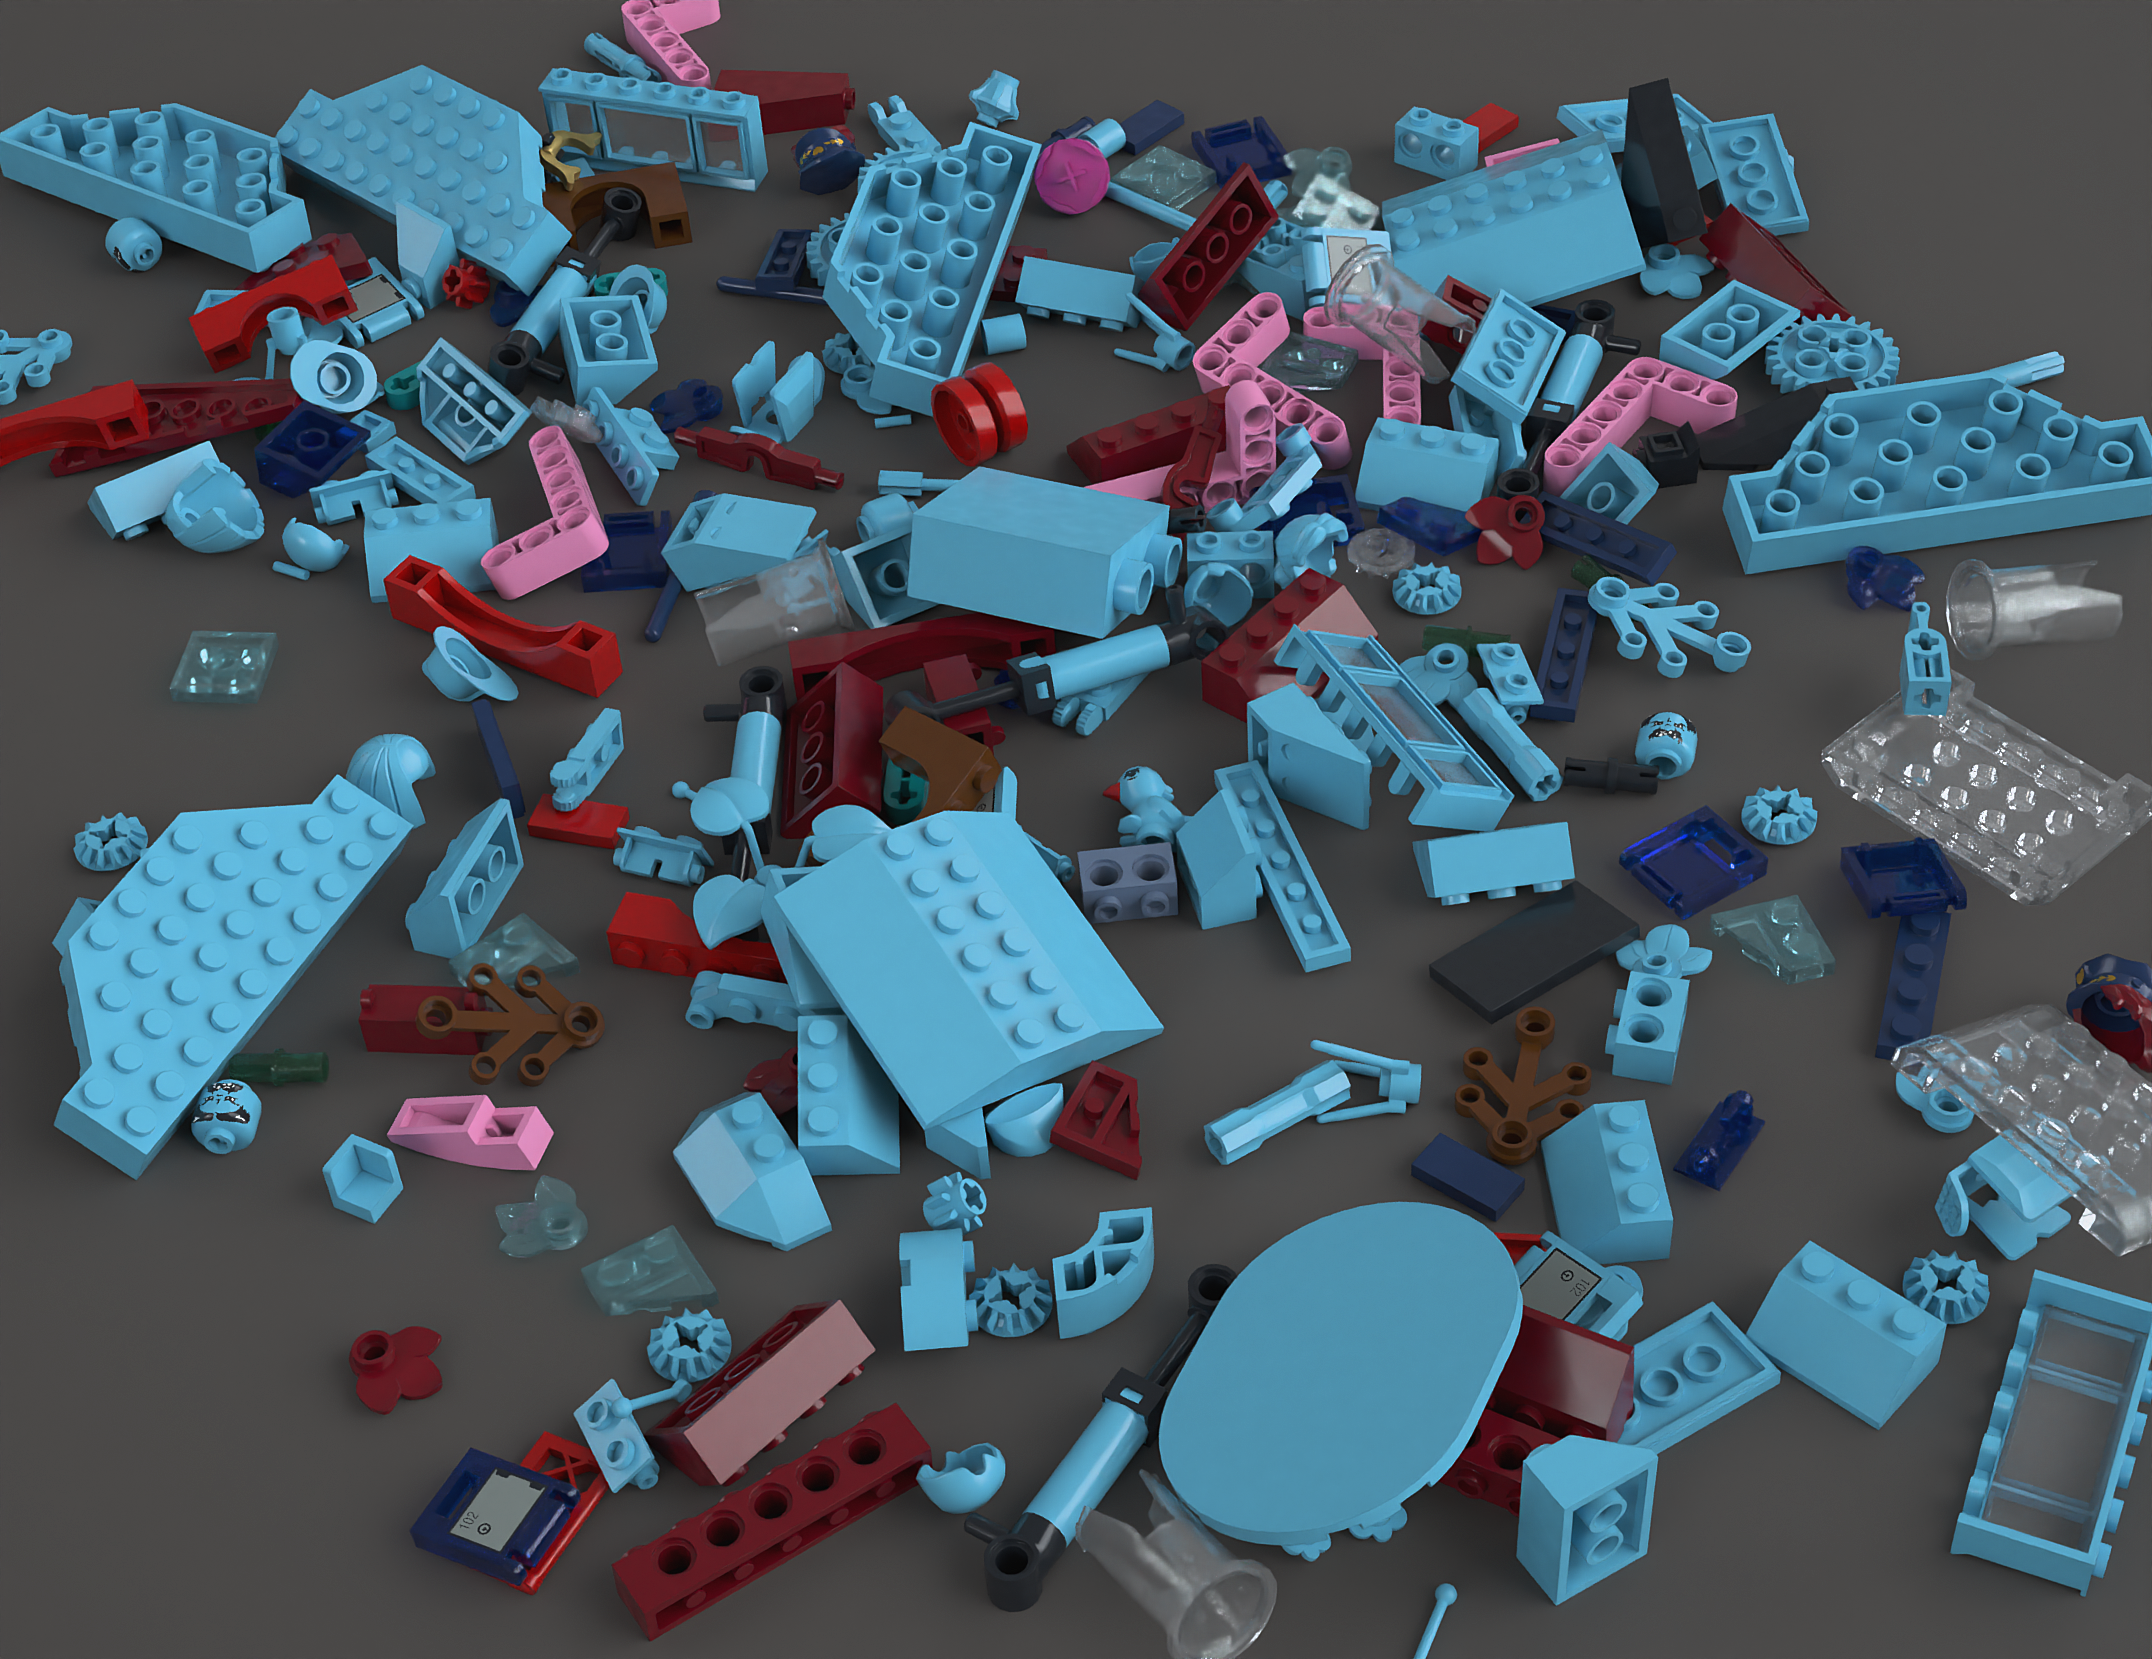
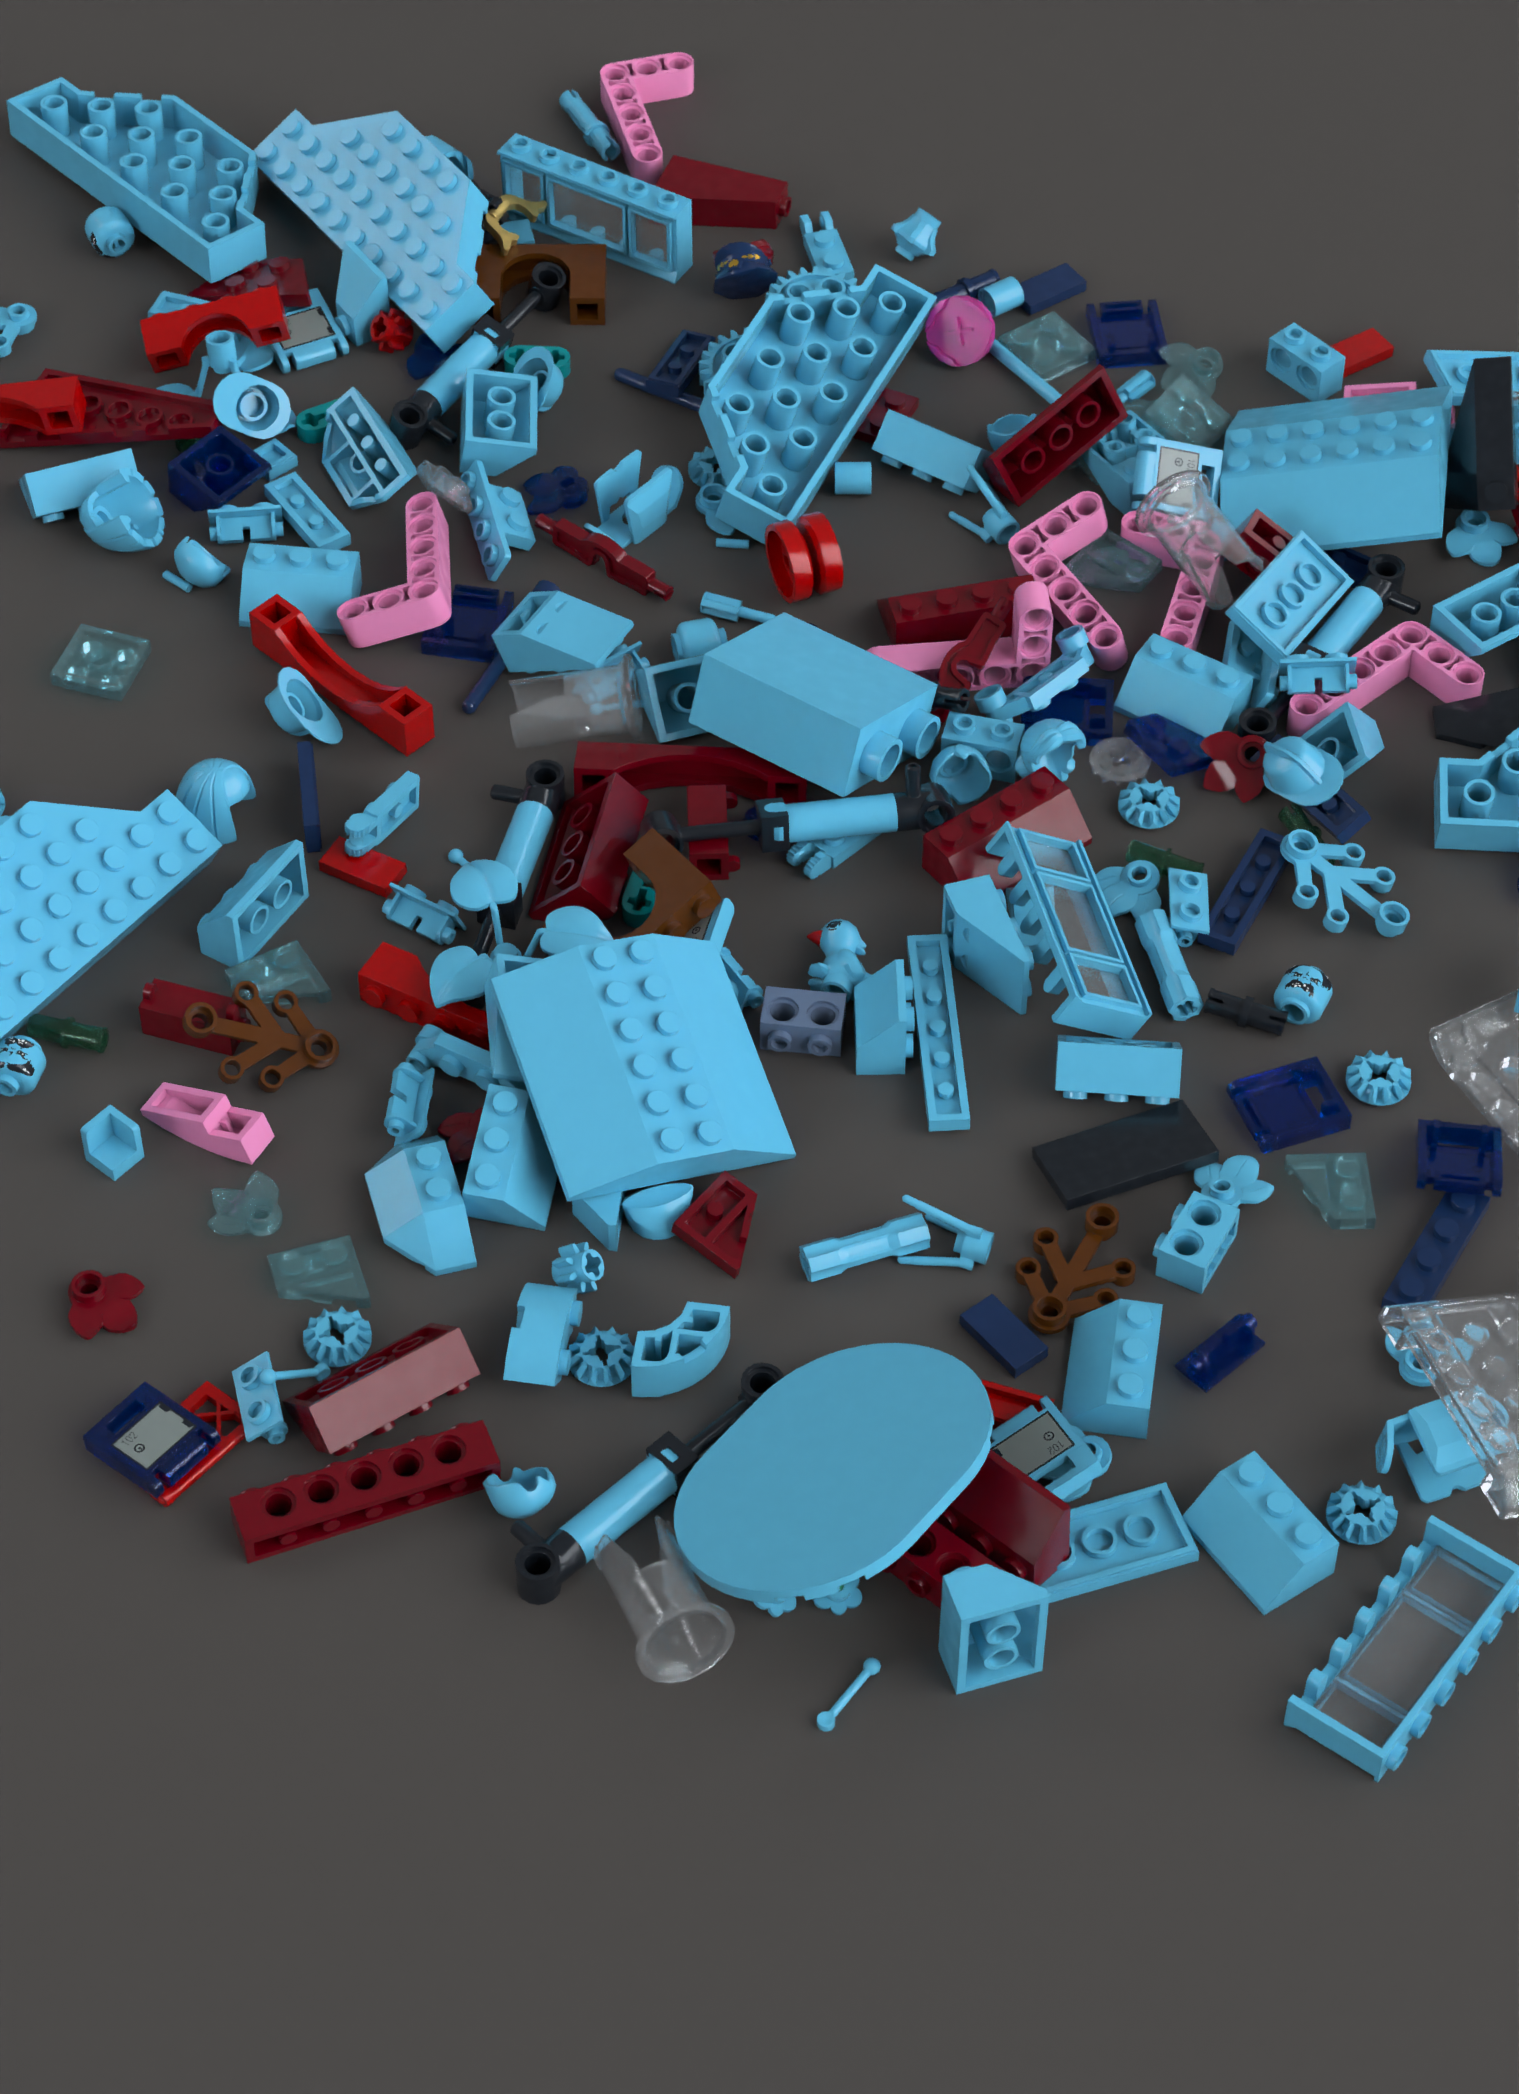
camera: 10 degrees right, 5 degrees up
black window [1632,421,1700,489] -> none
none -> medium azure hinge [384,1062,435,1146]
none -> medium azure piece [1263,736,1344,807]
none -> medium azure hinge [1278,653,1357,695]

